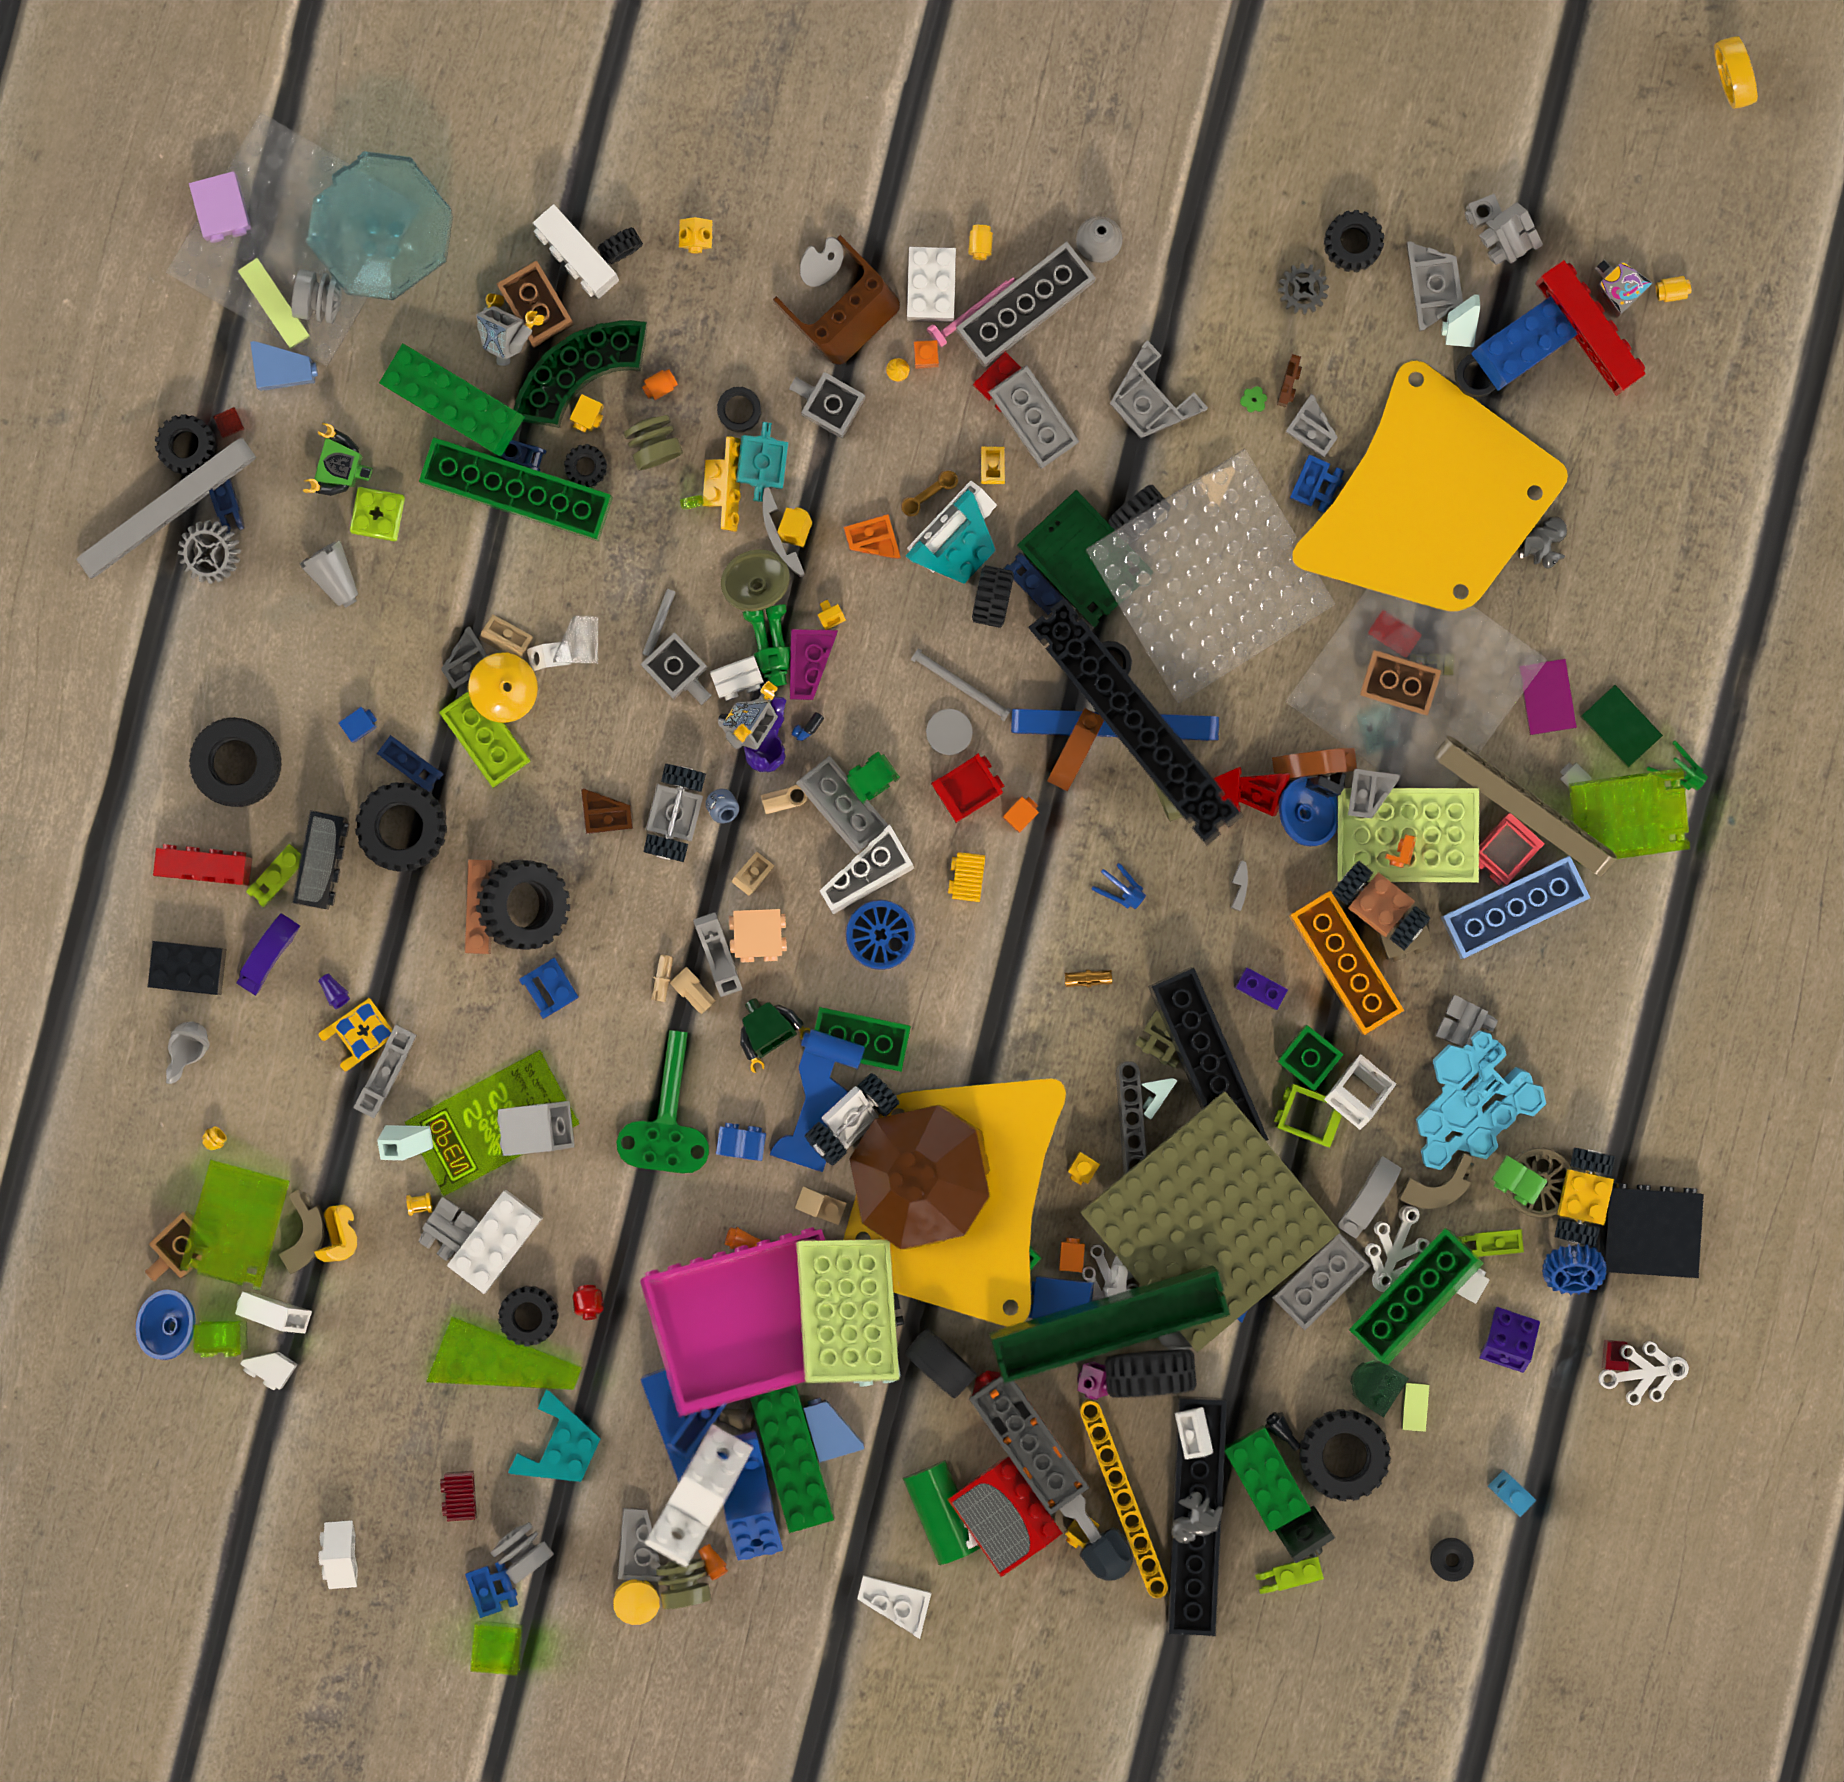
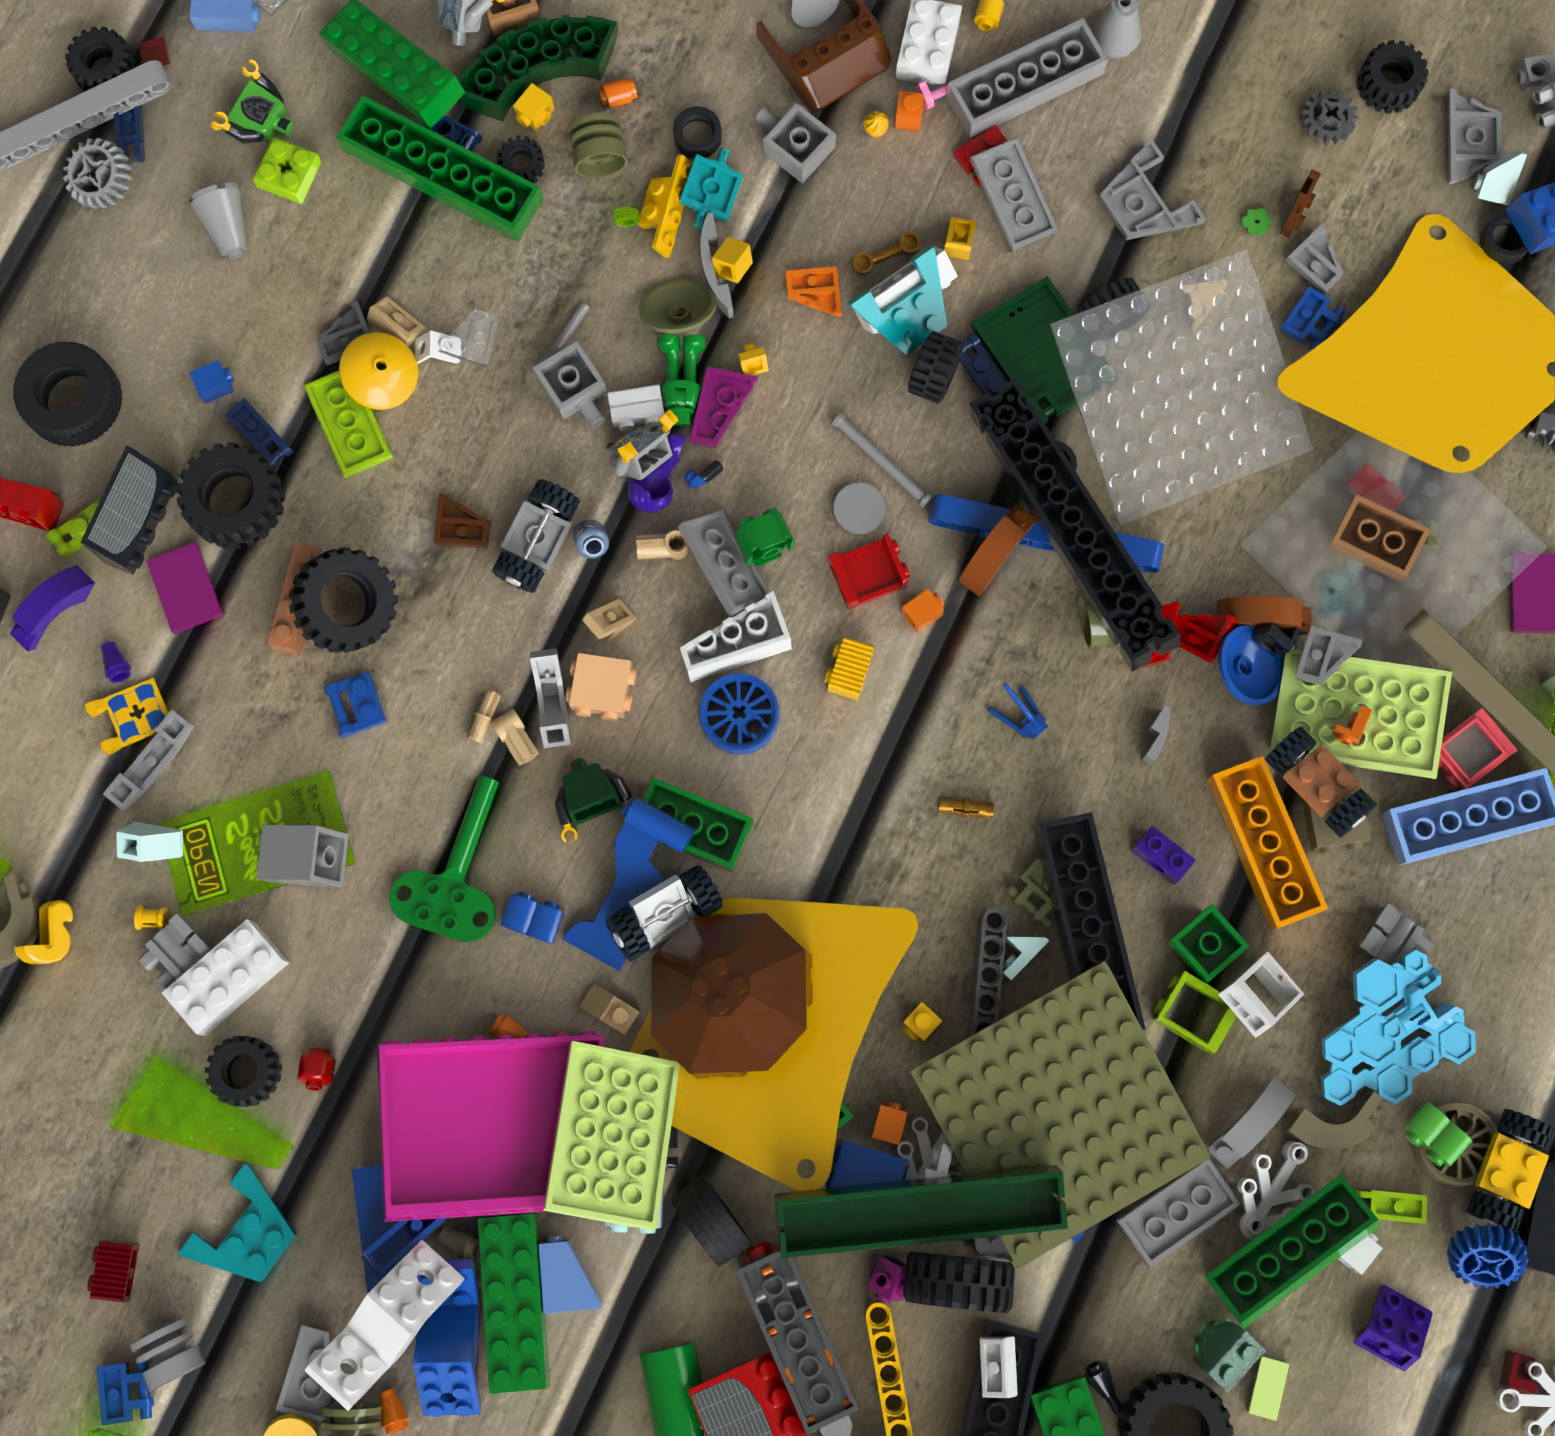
camera: 15 degrees right, 10 degrees down
none -> magenta tile [146,542,224,634]

